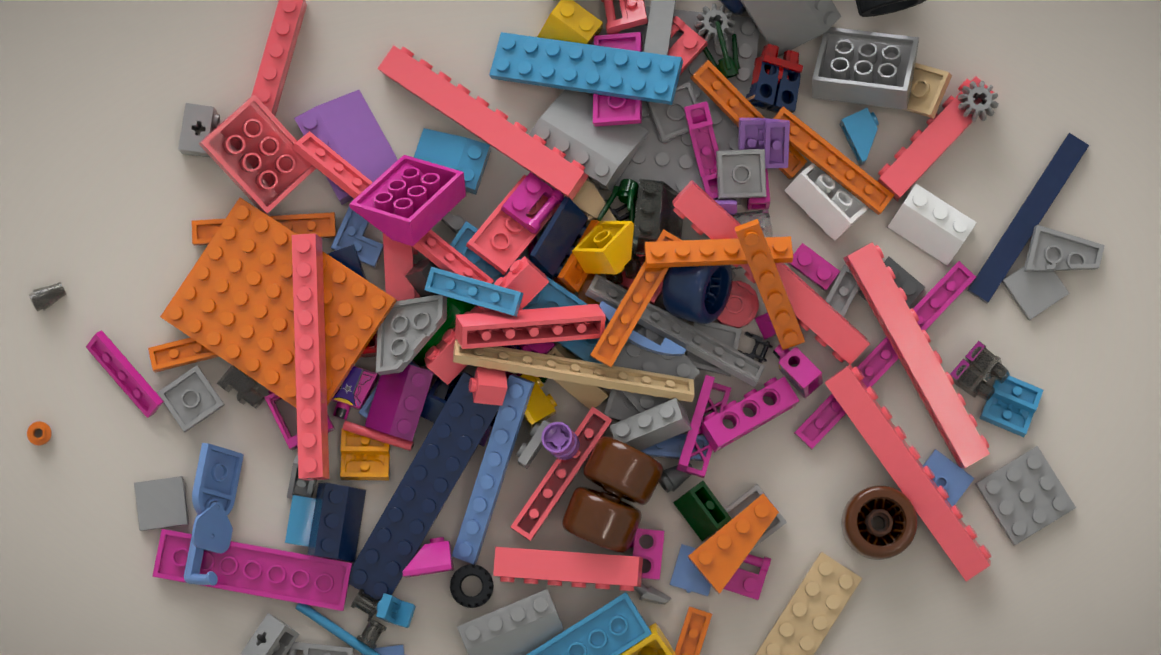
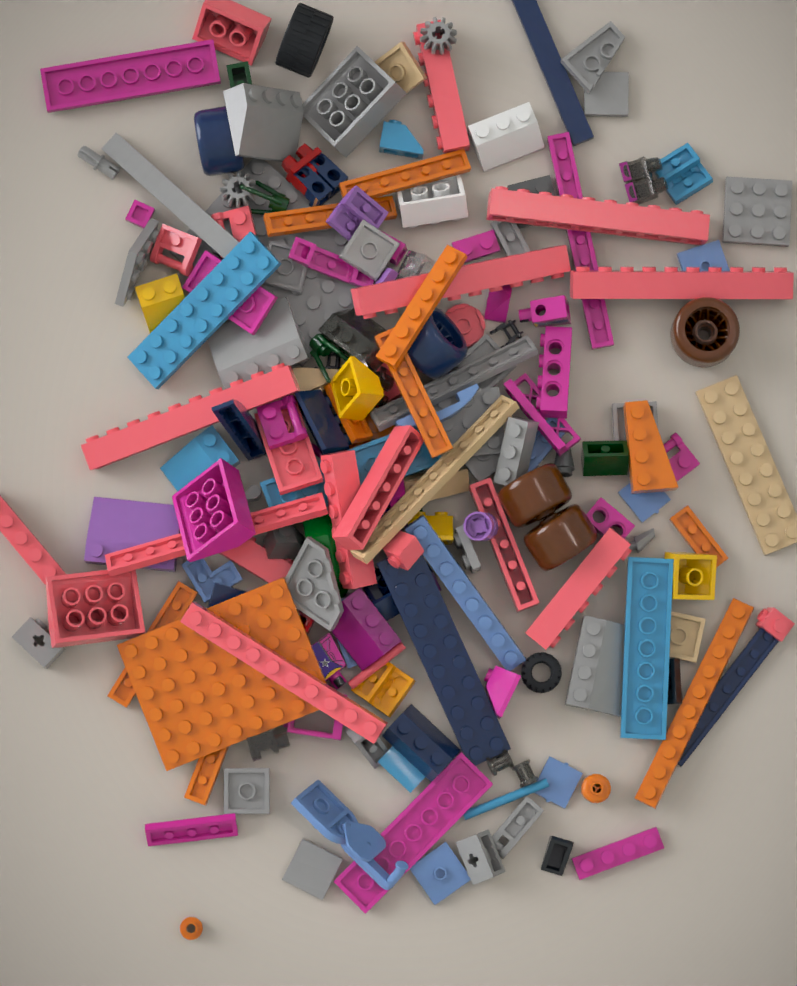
camera: 60 degrees left, 0 degrees up
clear smoke cone [29,282,67,312] -> none
dark azure bracket [376,593,416,628] -> none
dark azure plate [424,267,524,317] -> none
orange plate [734,219,805,350] -> none
none -> dark blue slope [212,399,267,461]
none -> medium blue plate [410,842,471,905]

